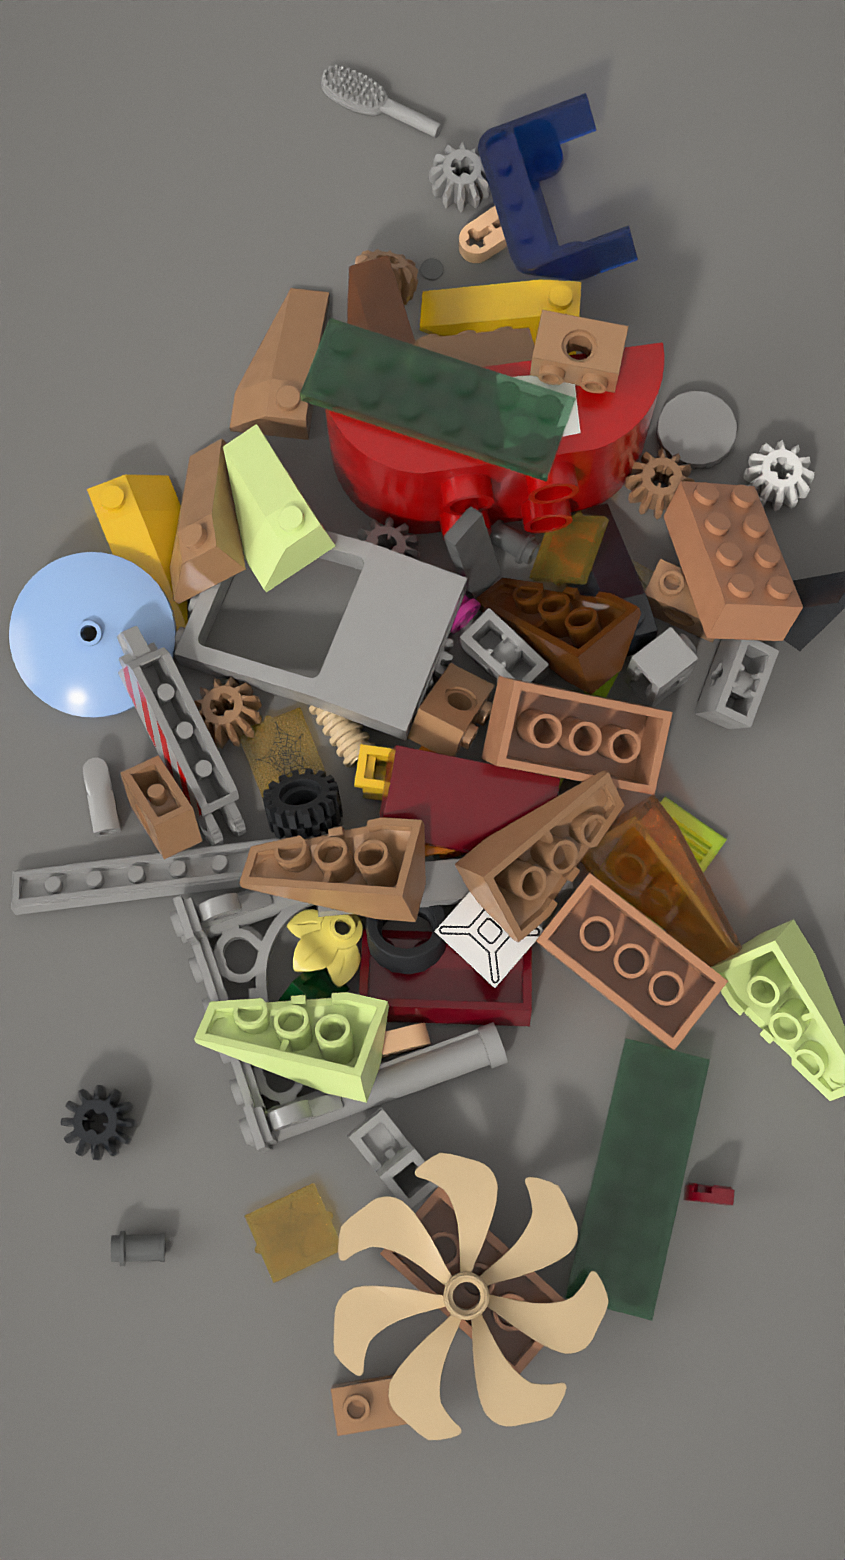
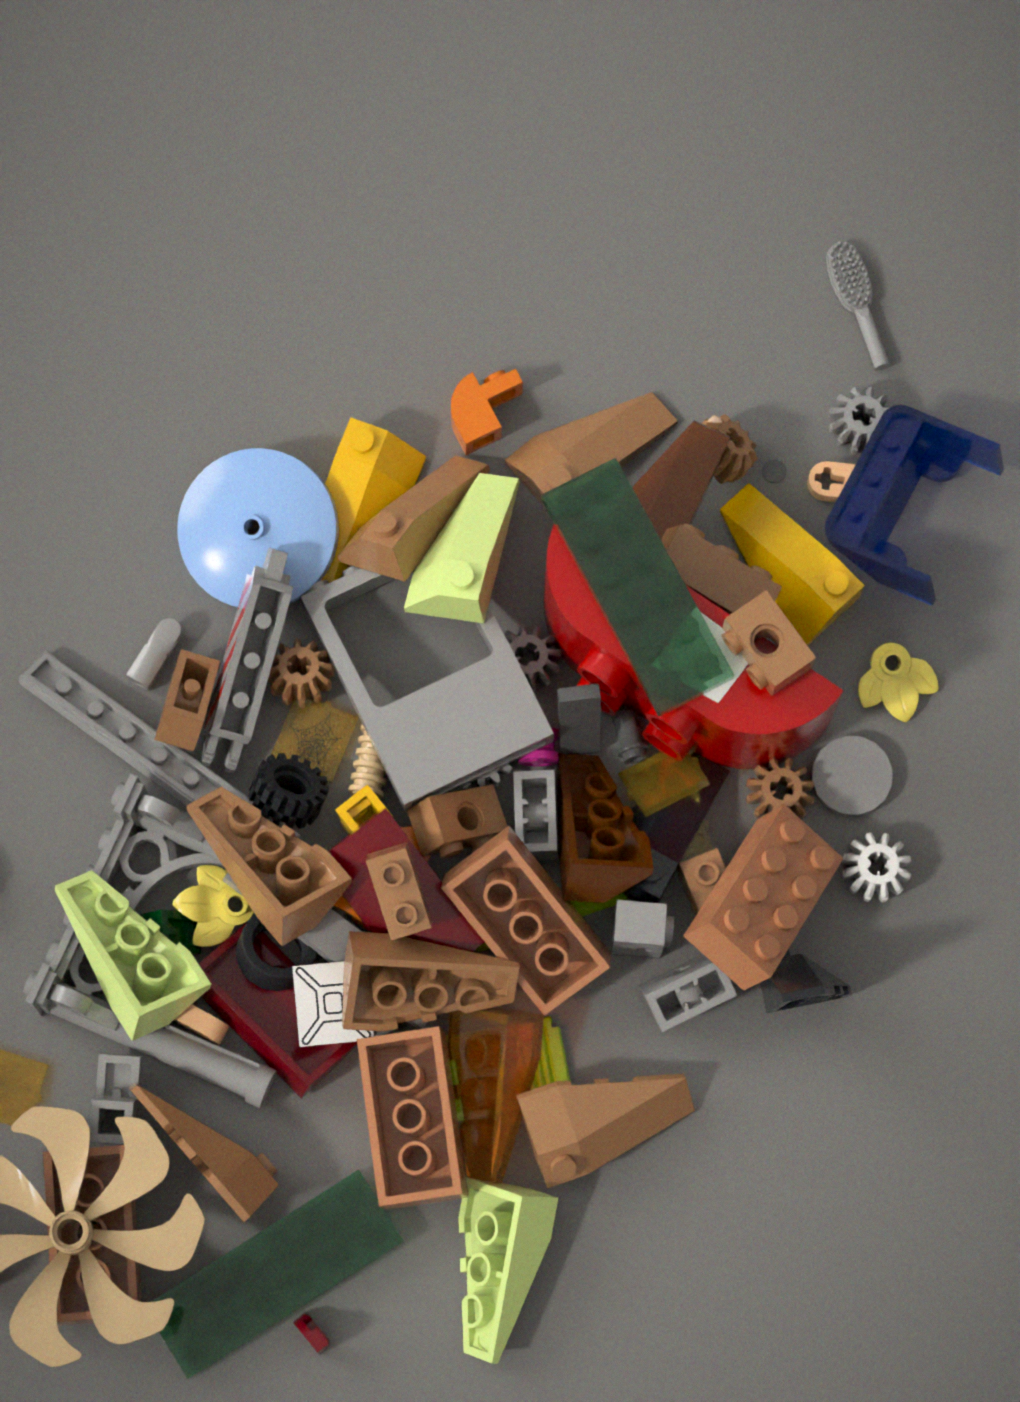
camera: 40 degrees right, 0 degrees up
none -> medium nougat wedge [129,1083,279,1222]
none -> medium nougat brick [366,842,432,941]
none -> orange brick [451,368,523,455]
none -> medium nougat wedge [516,1073,695,1188]
none -> light yellow plate [858,642,939,722]

